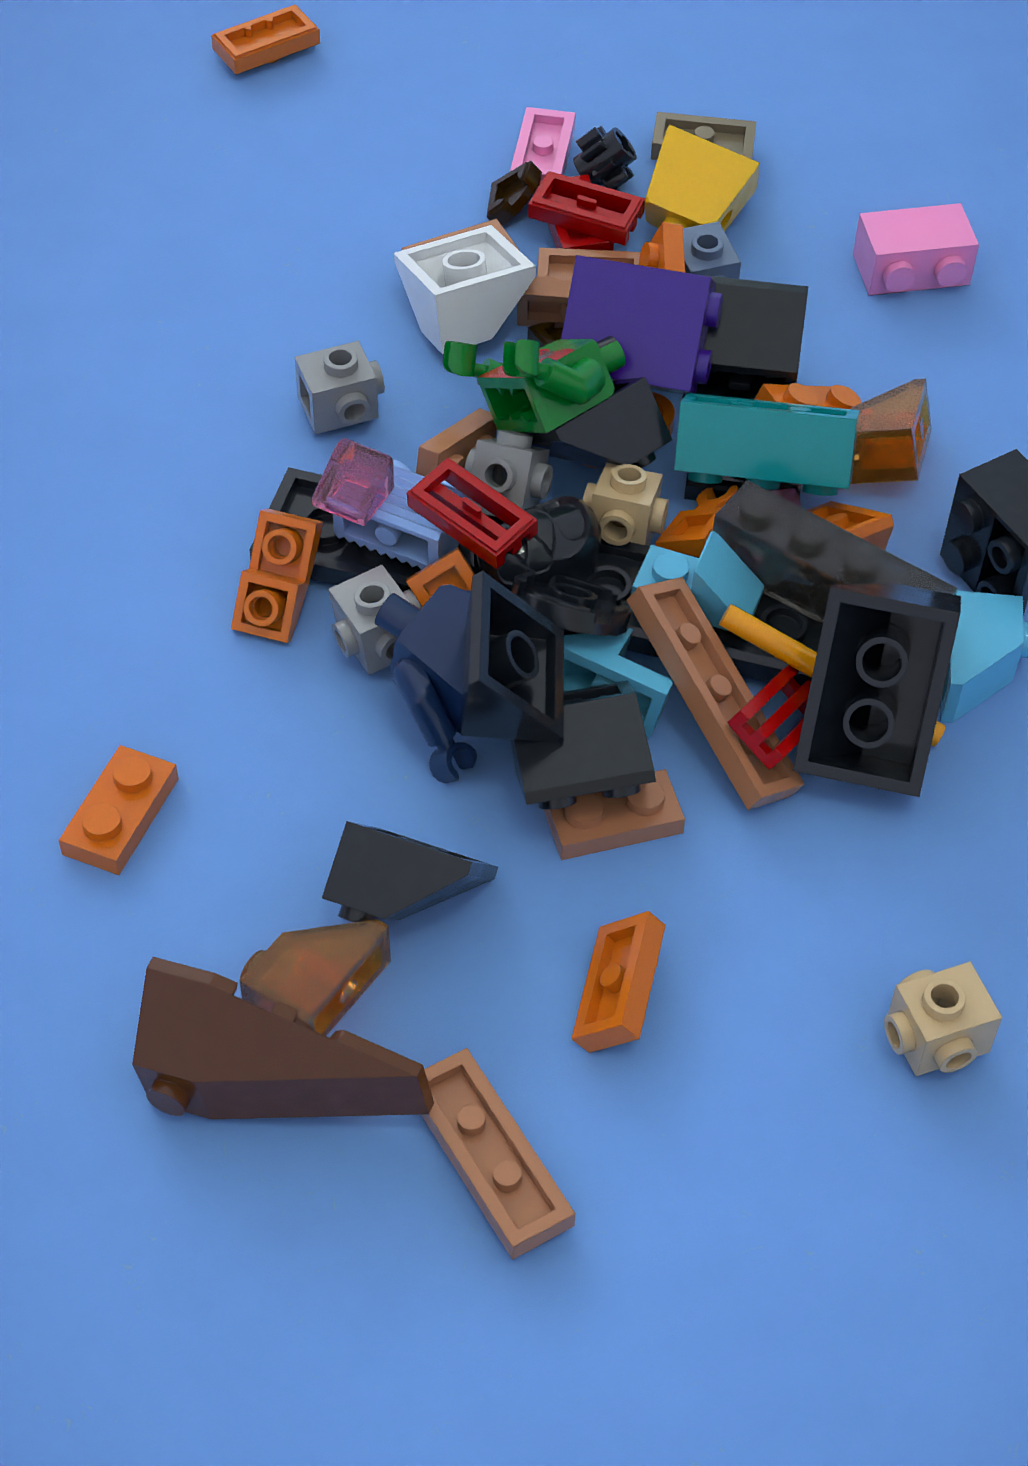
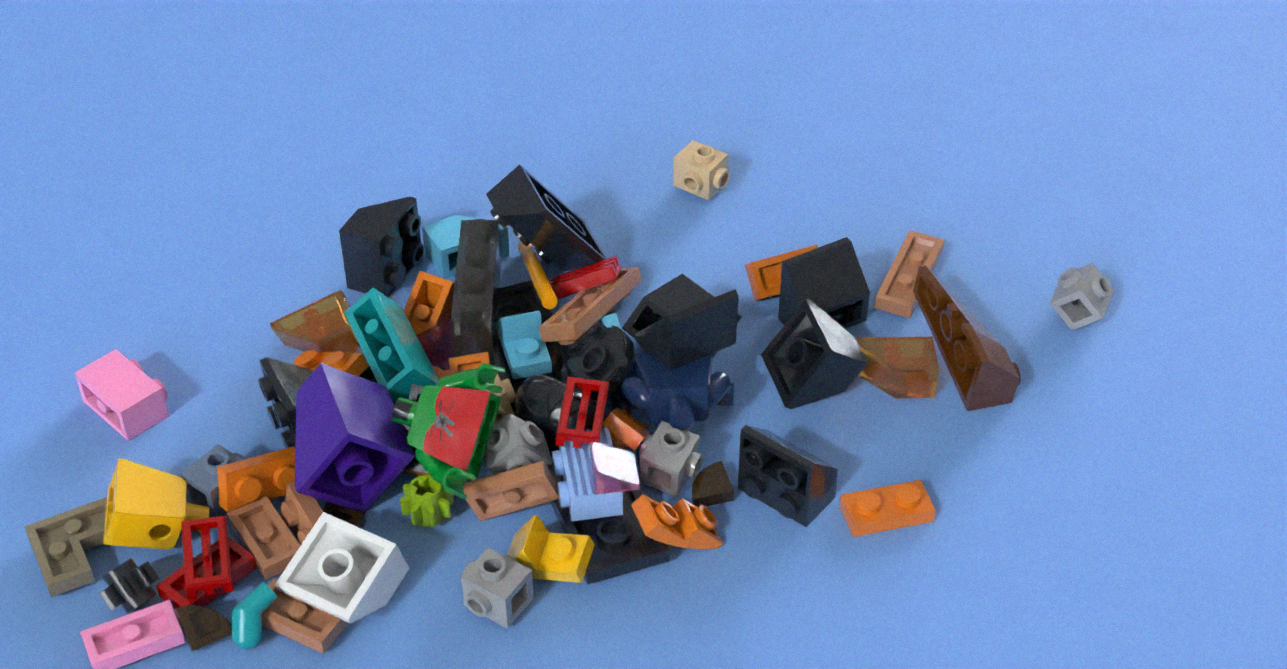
camera: 125 degrees left, 10 degrees down
none -> teal arm [232,581,279,649]
none -> yellow slope [507,515,595,583]
none -> dark brown tile [691,461,734,507]
none -> black slope [738,425,838,527]
none -> black slope [778,237,870,329]
none -> light grey brick [1050,263,1114,331]

